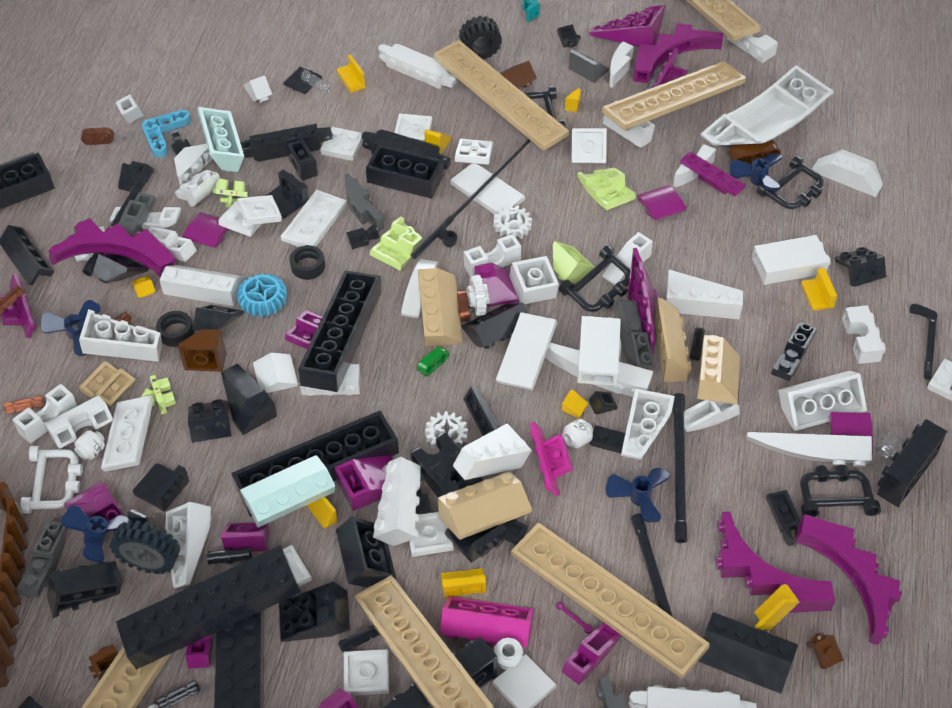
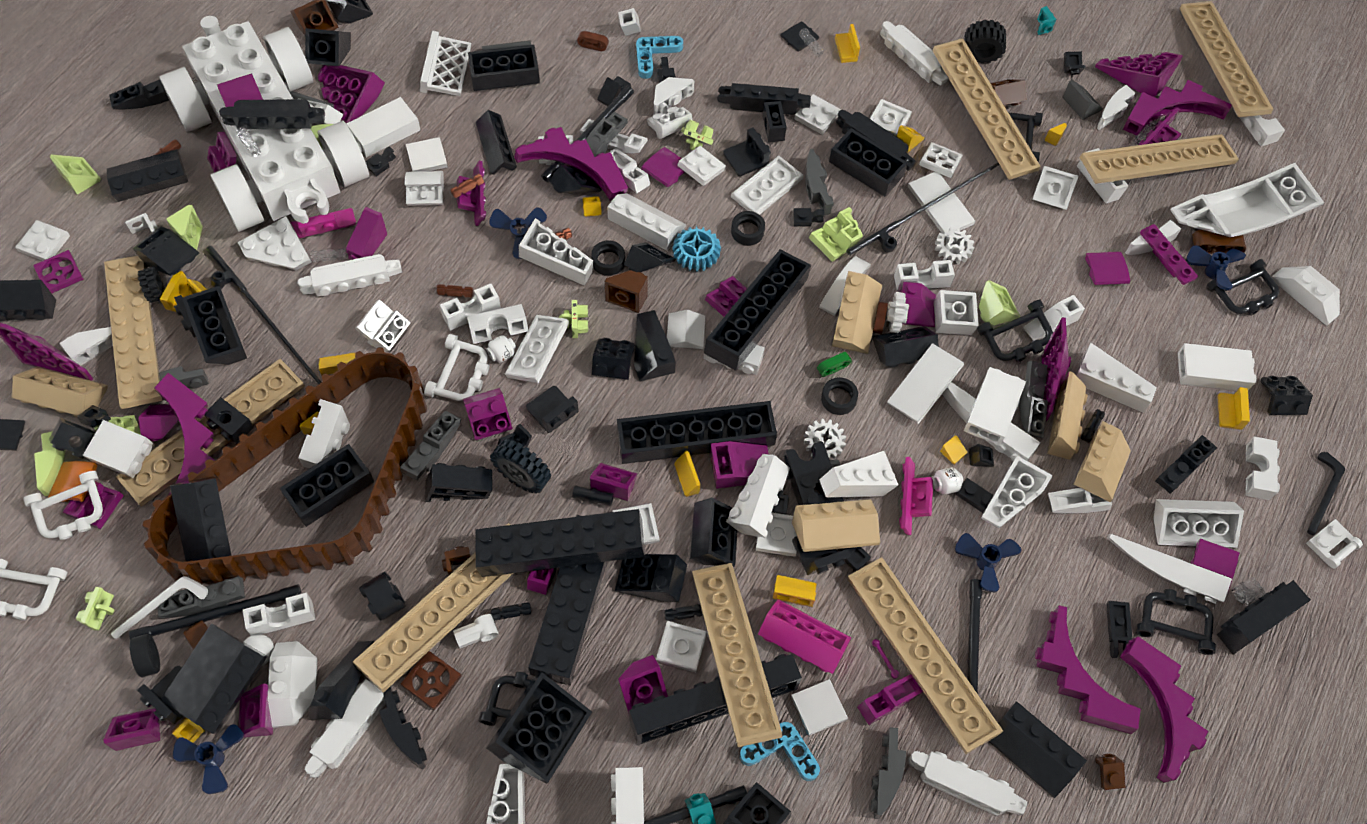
camera: 15 degrees right, 10 degrees up
dark blue piece [61,505,130,563] -> none
tan slope [79,361,136,407] -> none
white wedge [165,502,212,589] -> none
light aqua slope [197,107,244,172] -> none
white tile [237,195,282,225] -> none
light aqua slope [240,455,335,528] -> none
white slope [243,75,272,103] -> none
black plate [463,386,500,436] -> none
white head [494,638,523,670] -> none
yellowish green slope [577,168,636,210] -> none
black piece [673,393,687,543] -> none
yellow panel [754,585,799,630] -> none
none -> black tyre [821,377,859,415]

